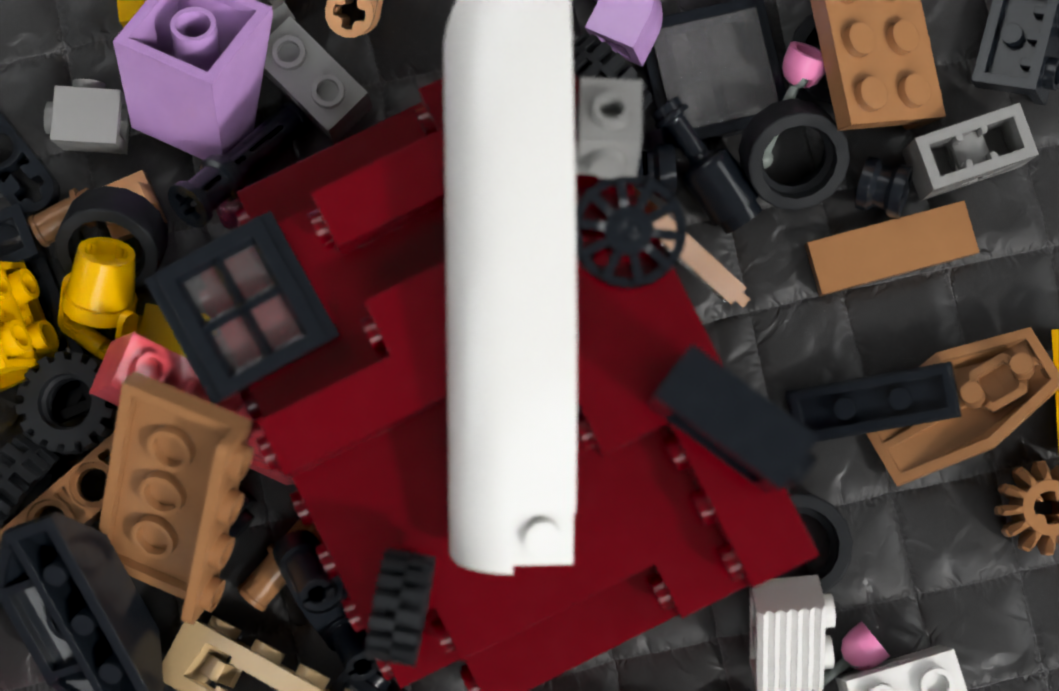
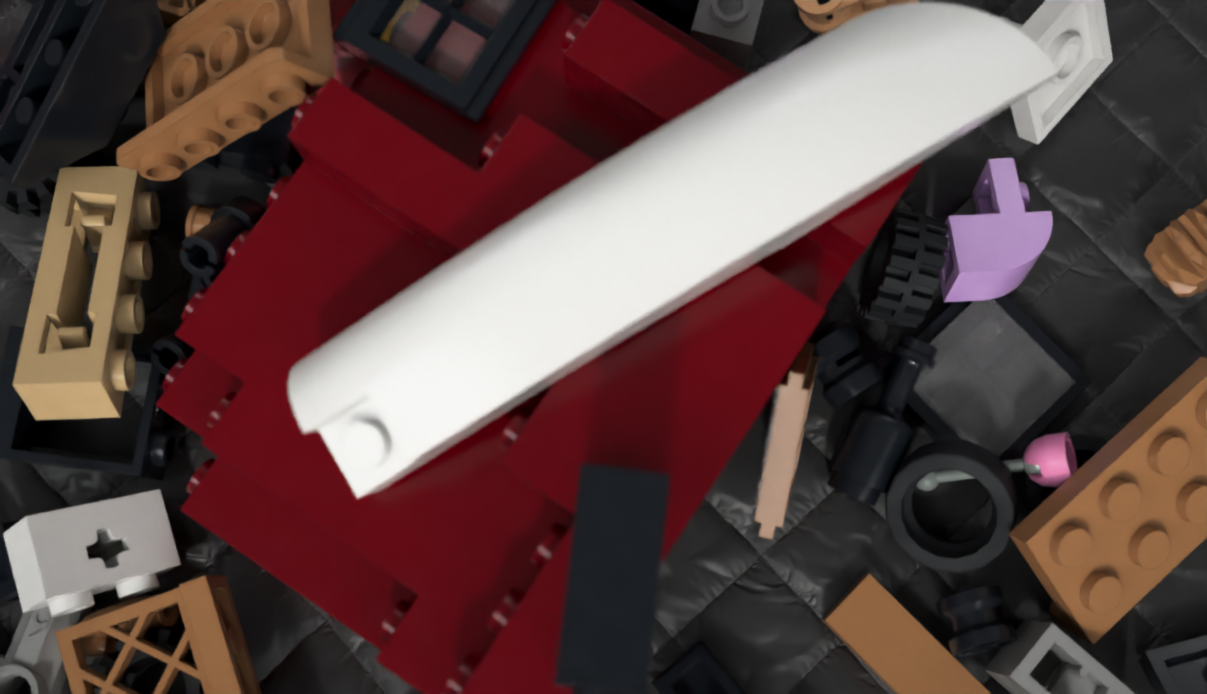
camera: 60 degrees right, 5 degrees down
black tyre [365,548,436,667] -> none
light grey brick [575,77,643,179] -> none
black wheel [576,174,686,289] -> none

